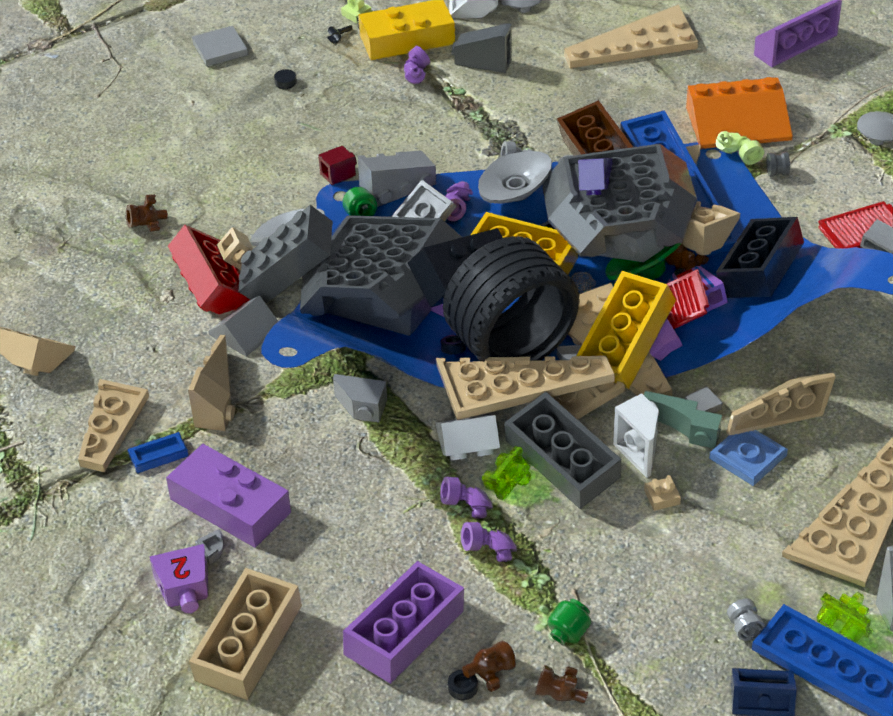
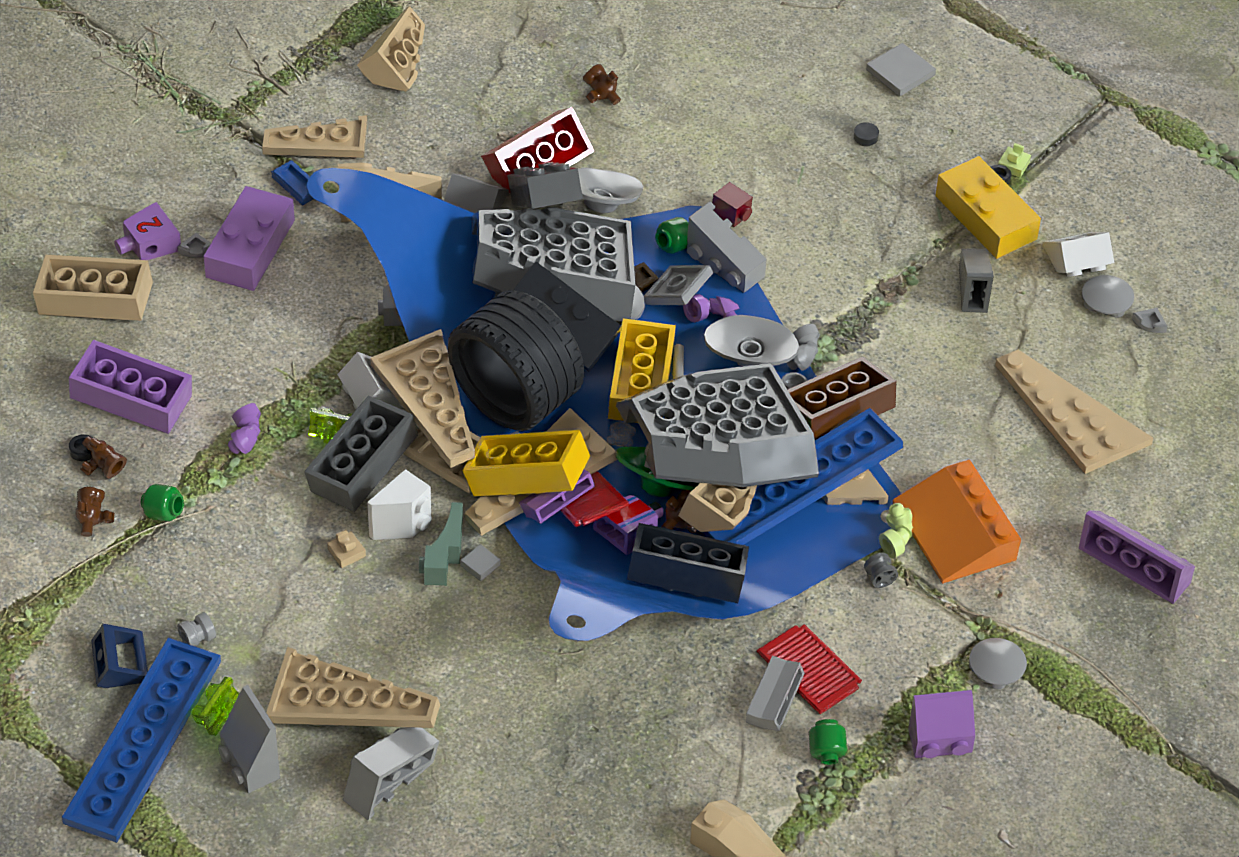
camera: 70 degrees right, 5 degrees up
tan brick [217,227,253,270] -> none
black hand [327,25,353,44] -> none
medium lavender arm [404,46,430,84] -> none
medium lavender arm [440,476,493,519] -> none
slope [578,158,612,195] -> none
medium blue tile [709,430,788,486] -> none
tan wedge [726,373,836,436] -> none

